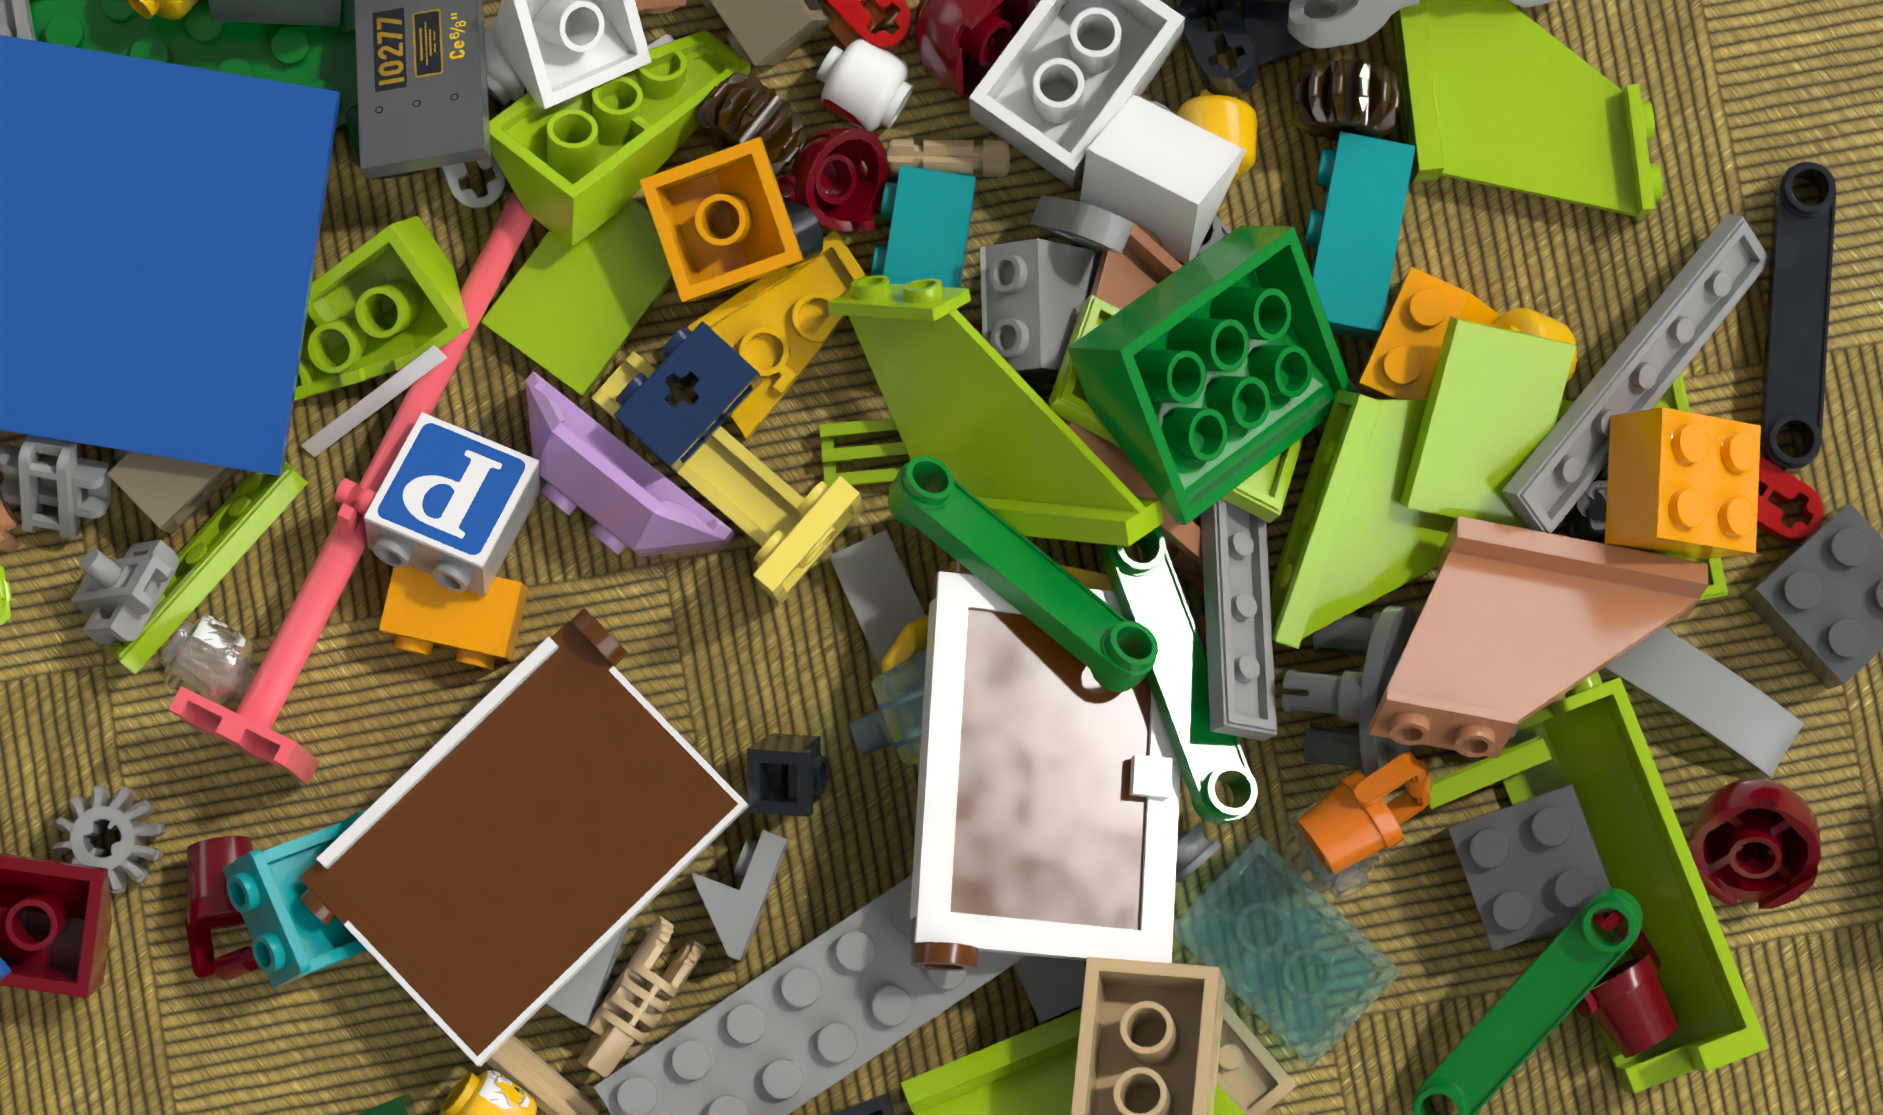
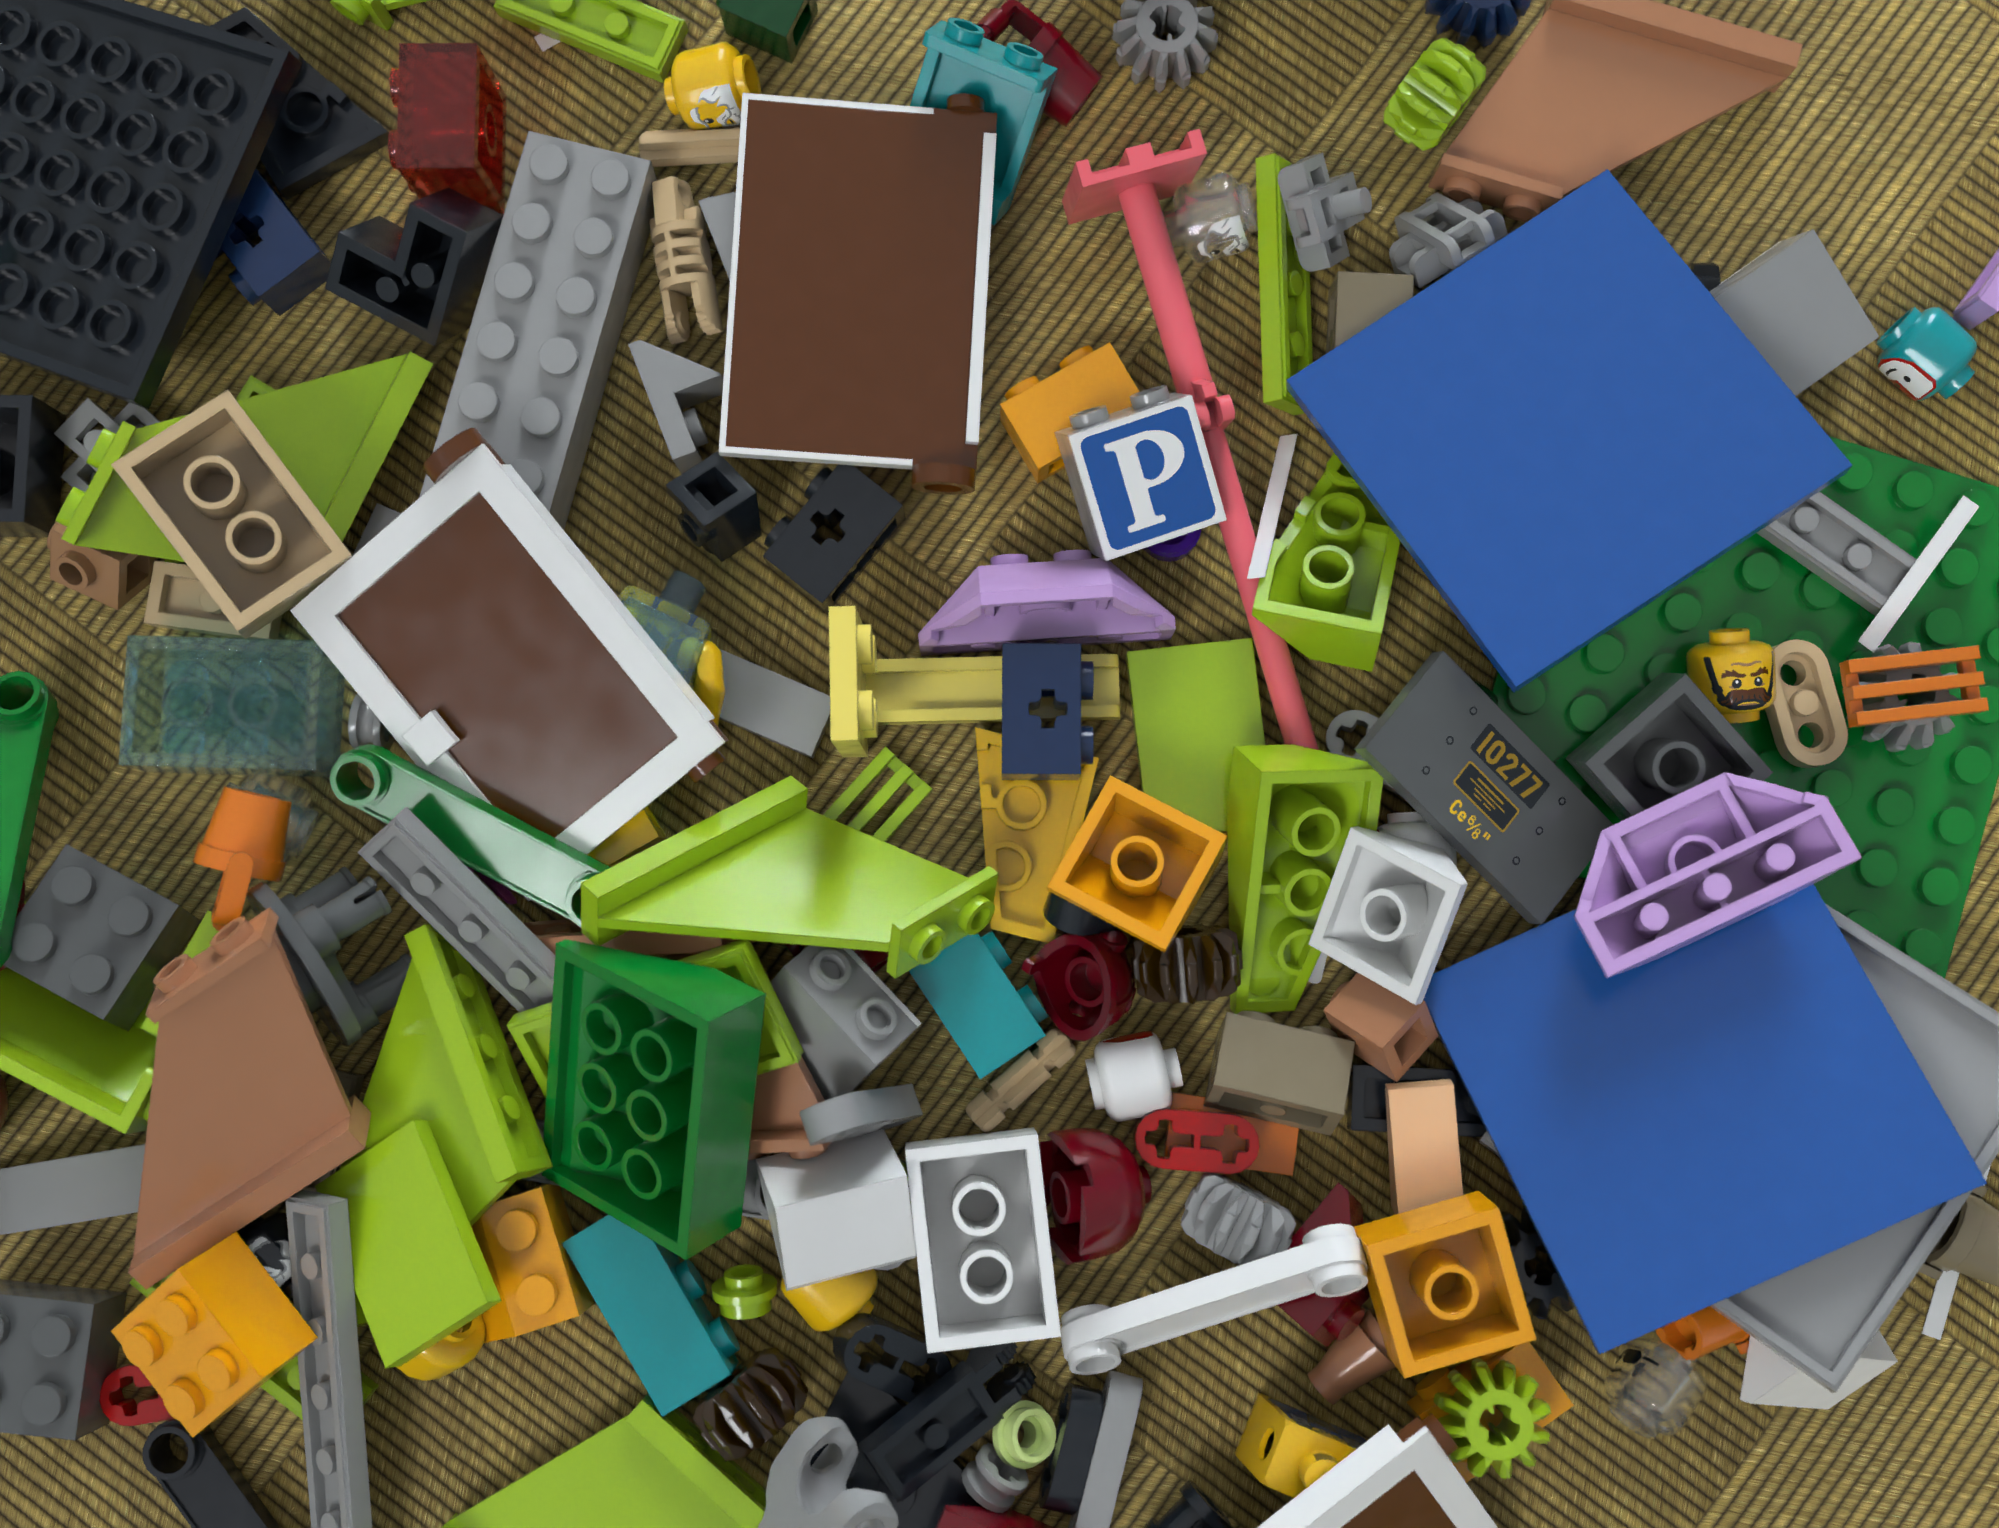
camera: 135 degrees right, 0 degrees up
green piece [888,455,1158,693] -> none
none -> lime plate [711,1264,778,1320]
none -> black brick [763,464,906,614]

